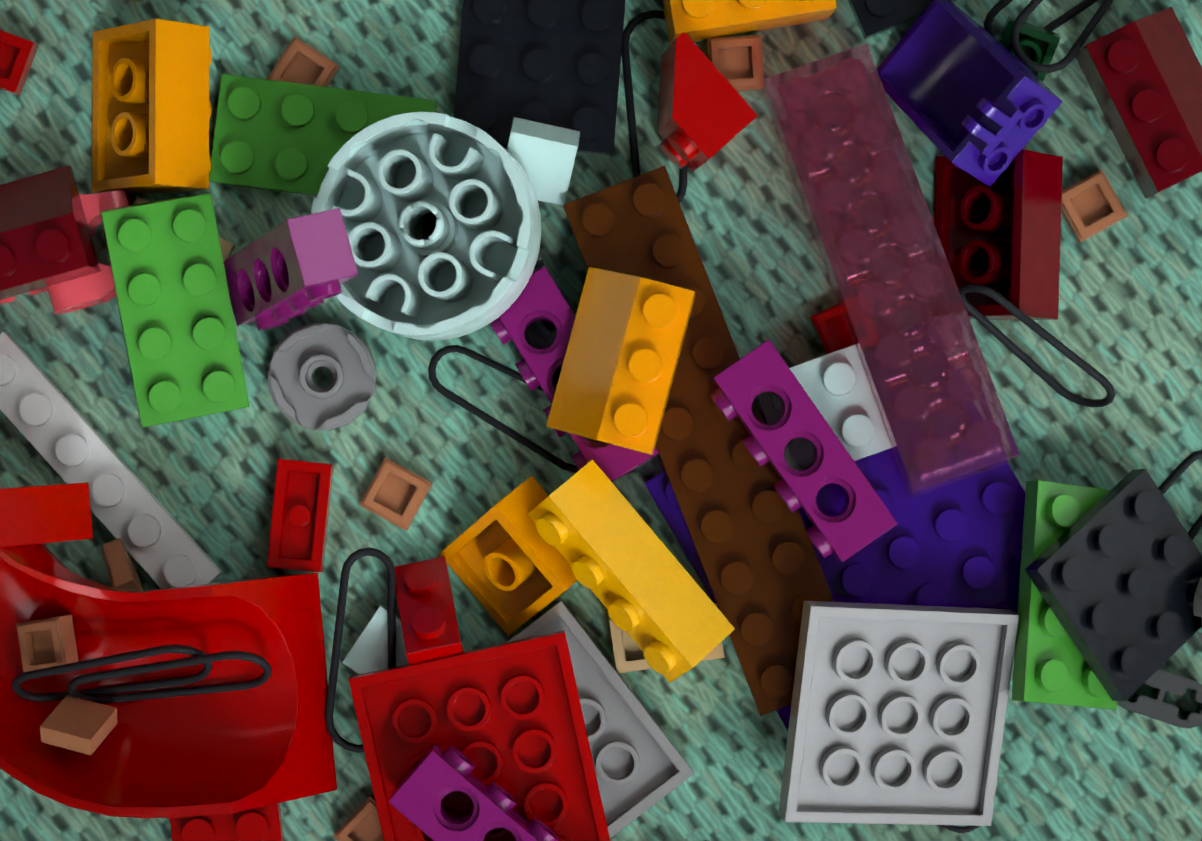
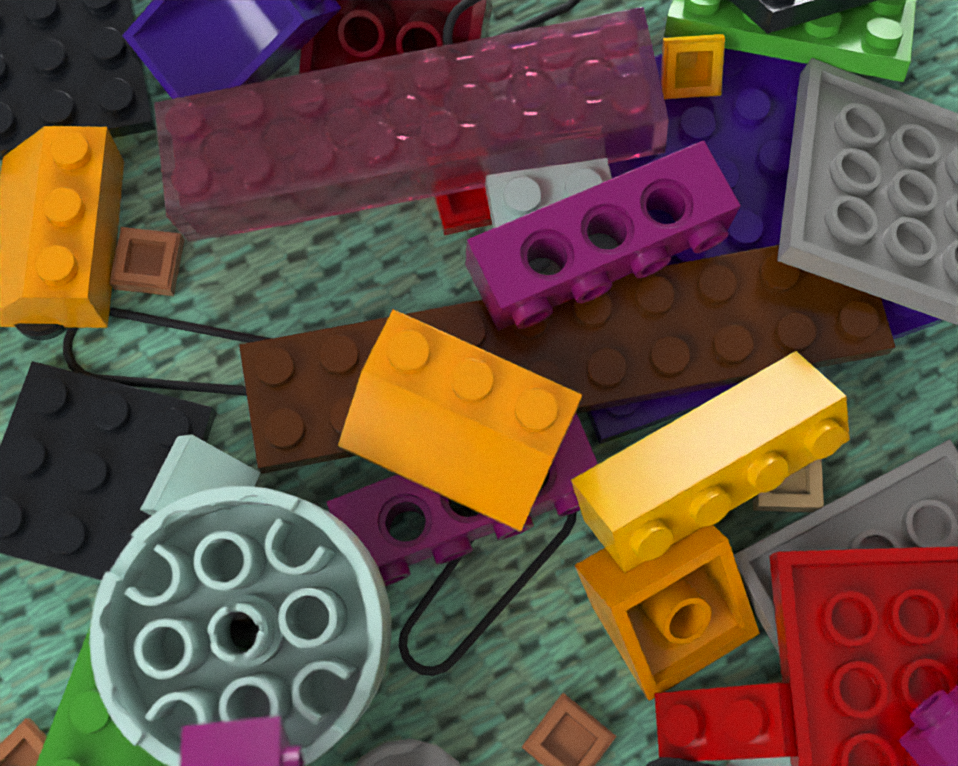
camera: 80 degrees left, 15 degrees down
red slope [657,32,758,172] -> none
none -> yellow slope [661,34,725,100]

